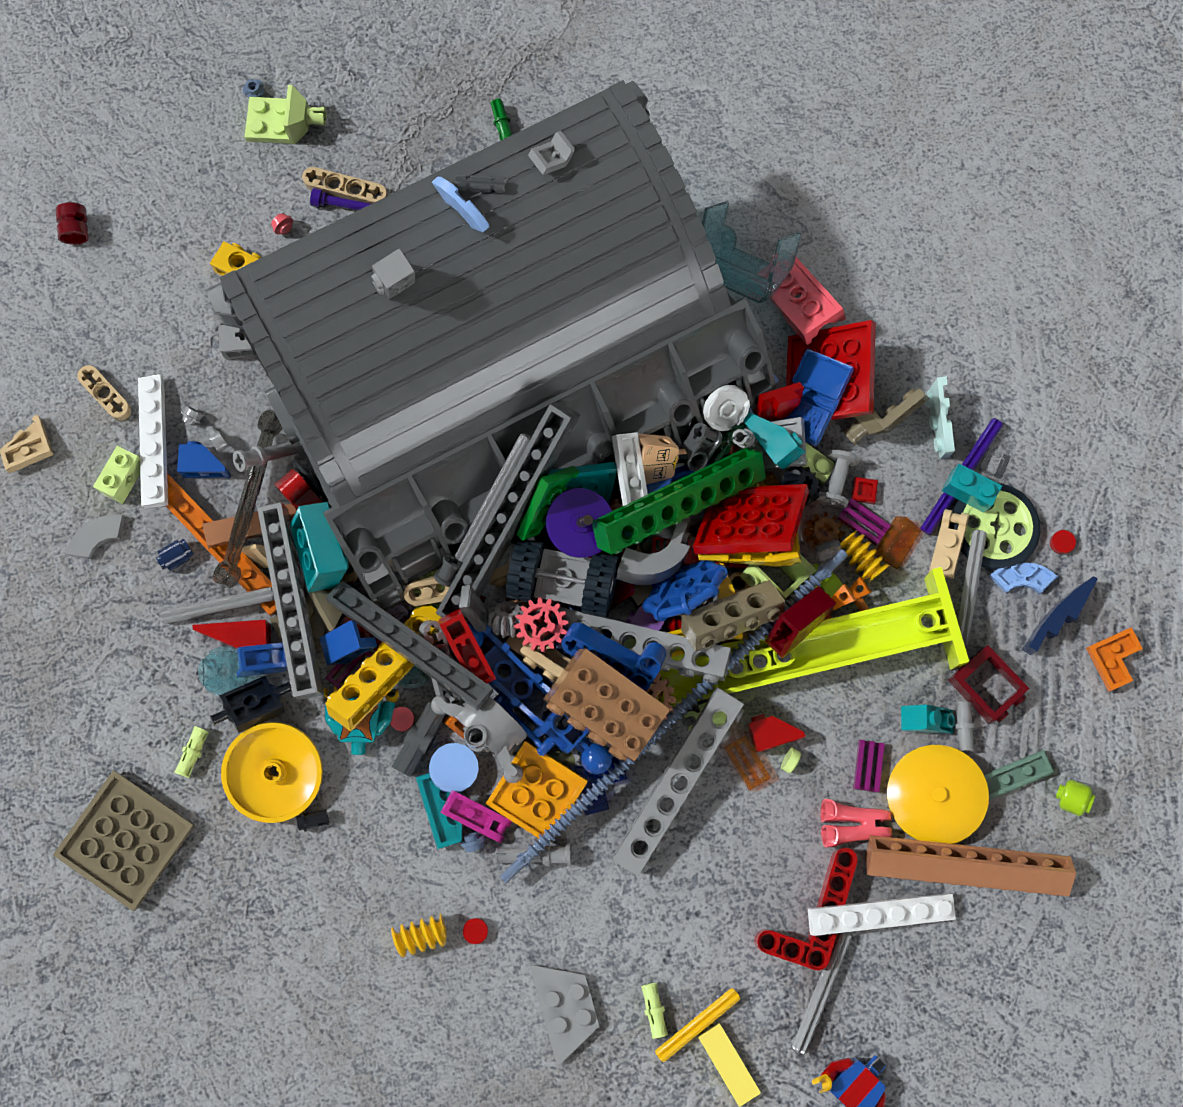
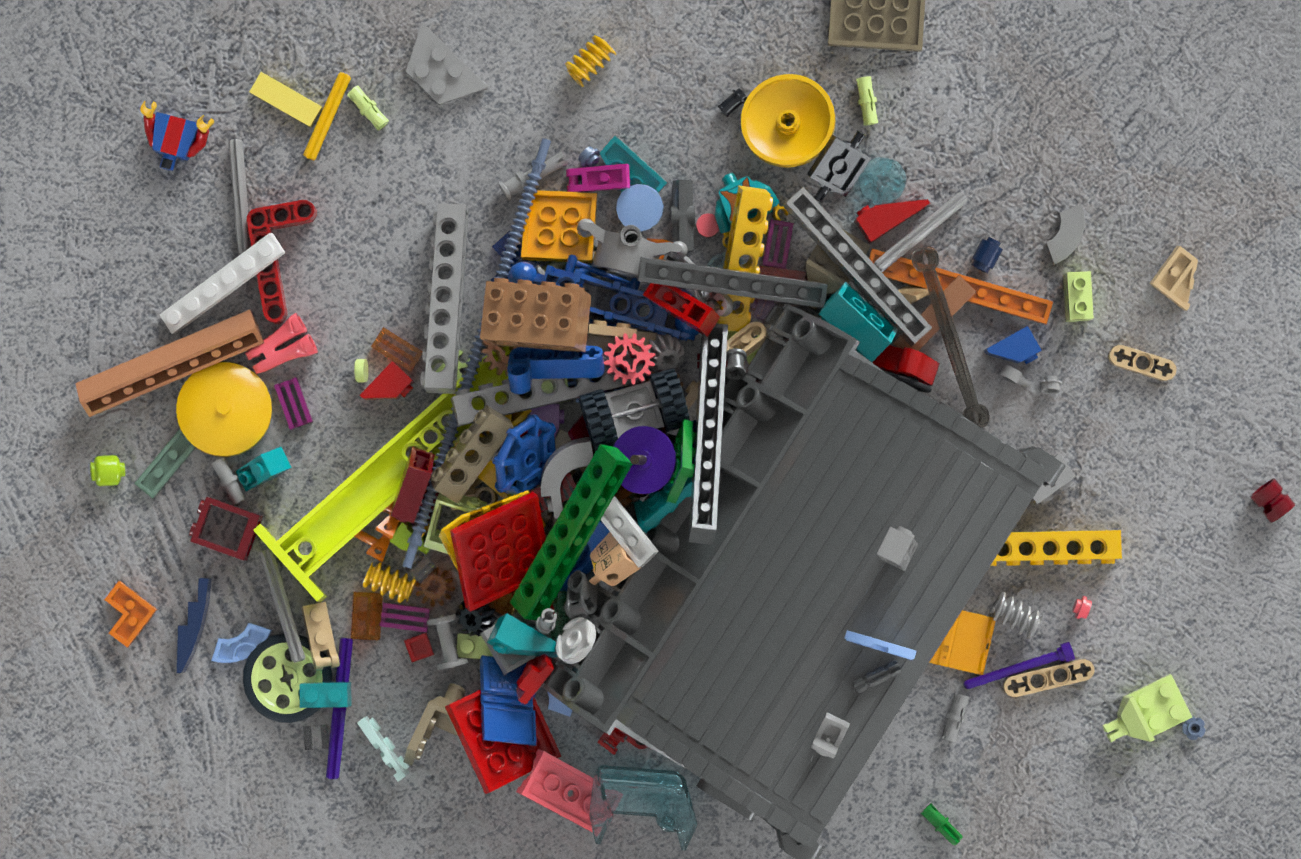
camera: 150 degrees right, 10 degrees up
white plate [138,374,168,509] -> none
light grey pin [233,441,304,472] -> none
blue panel [237,643,288,677] -> none
blue panel [320,620,377,665] -> none
light grey axle [455,434,531,562] -> none
dark grey tile [459,585,488,632] -> none
red tile [463,918,488,944] -> none
red tile [1050,530,1076,555] -> none

